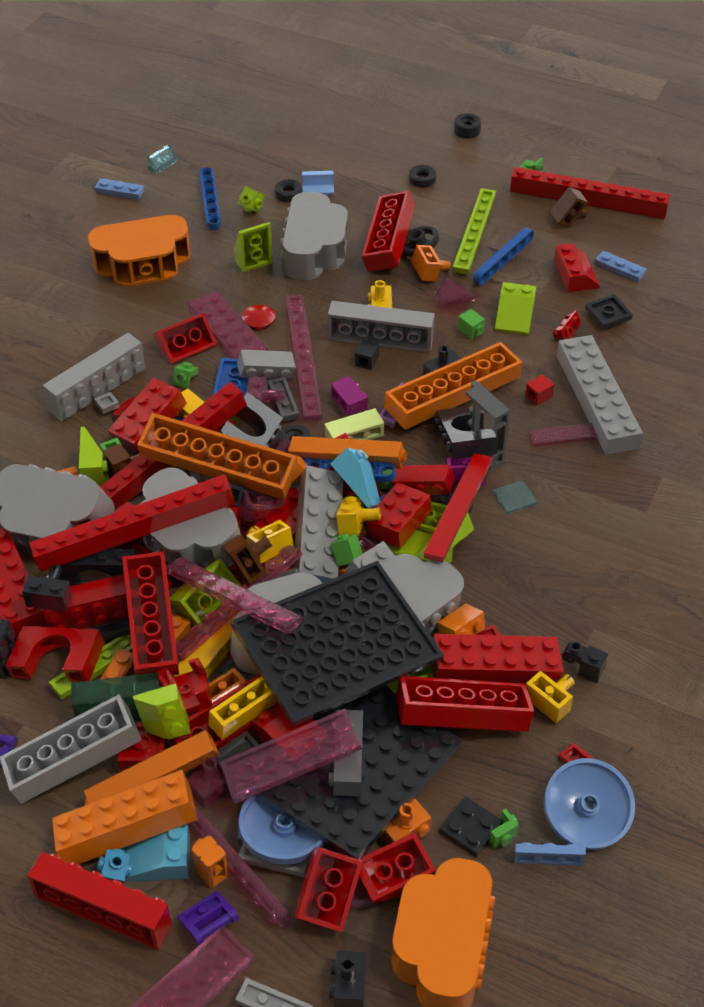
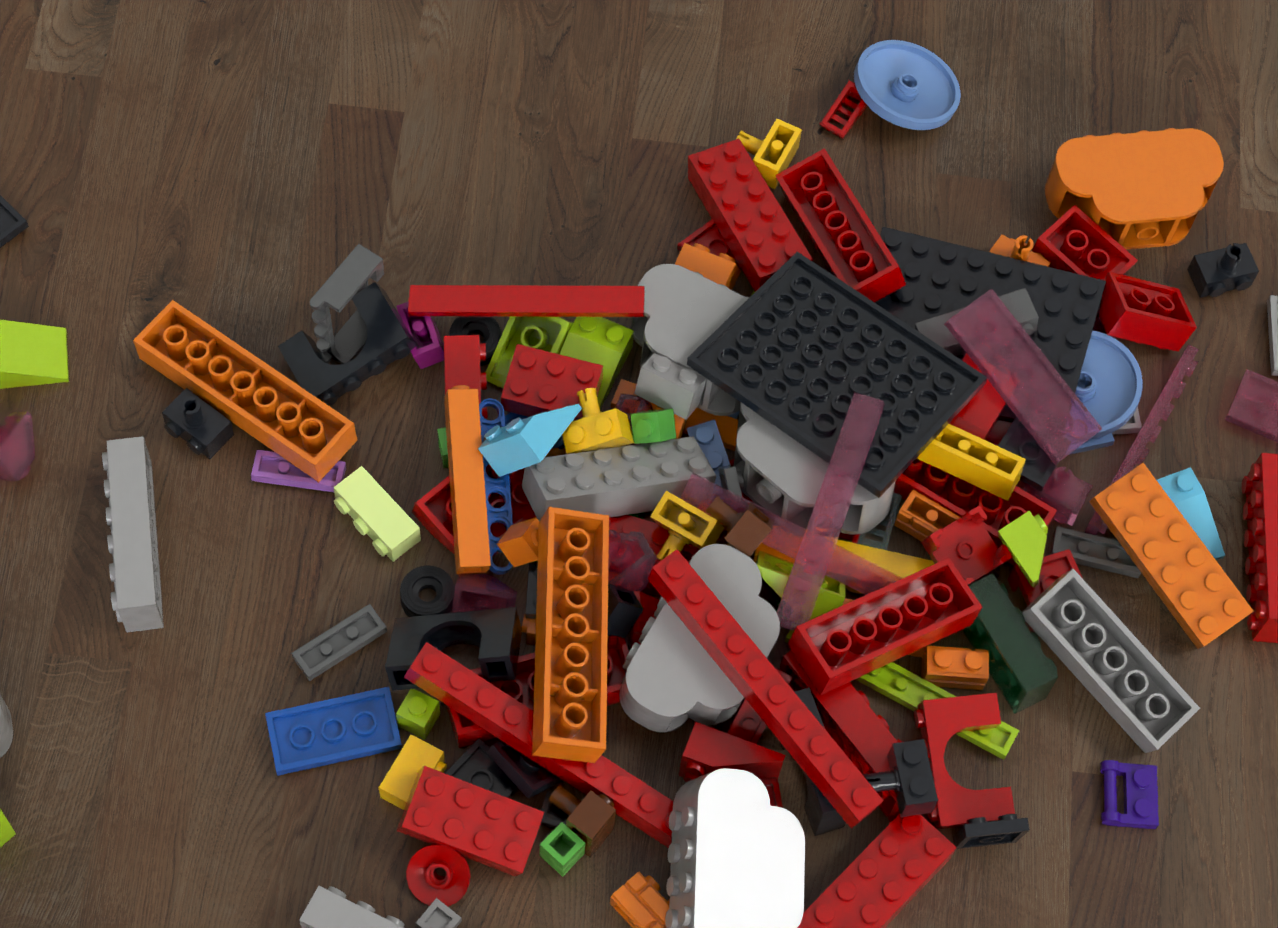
camera: 115 degrees left, 15 degrees up
lime slope [79,427,110,487] -> none
orange brick [84,730,219,805] -> none
black tile [94,617,131,641] -> none
dark azure brick [97,849,132,883] -> none
red slope [152,312,217,364] -> none
bright green bracket [172,362,199,388] -> none
dark purple plate [177,891,239,946] -> none
clear pink plate [188,290,268,359] -> none
orange brick [192,836,229,888] -> none
light grey brick [237,350,296,379] -> none
red dish [242,304,276,331] -> none
clear pink brick [245,376,285,407] -> none
clear pink plate [286,295,322,421] -> none
magenta brick [331,376,369,416] -> none
black brick [355,340,379,370] -> none
yellow brick [368,280,392,308] -> none
black plate [439,796,503,858] -> none
bright green brick [458,309,485,339] -> none
bright green bracket [489,809,519,849] -> none
clear light blue piece [493,480,537,514] -> none
medium blue plate [514,842,586,866] -> none
red brick [525,374,555,406] -> none
clear pink tile [529,423,598,447] -> none
red hinge [553,310,581,340] -> none
light grey brick [557,335,643,455] -> none
black brick [562,641,609,683] -> none

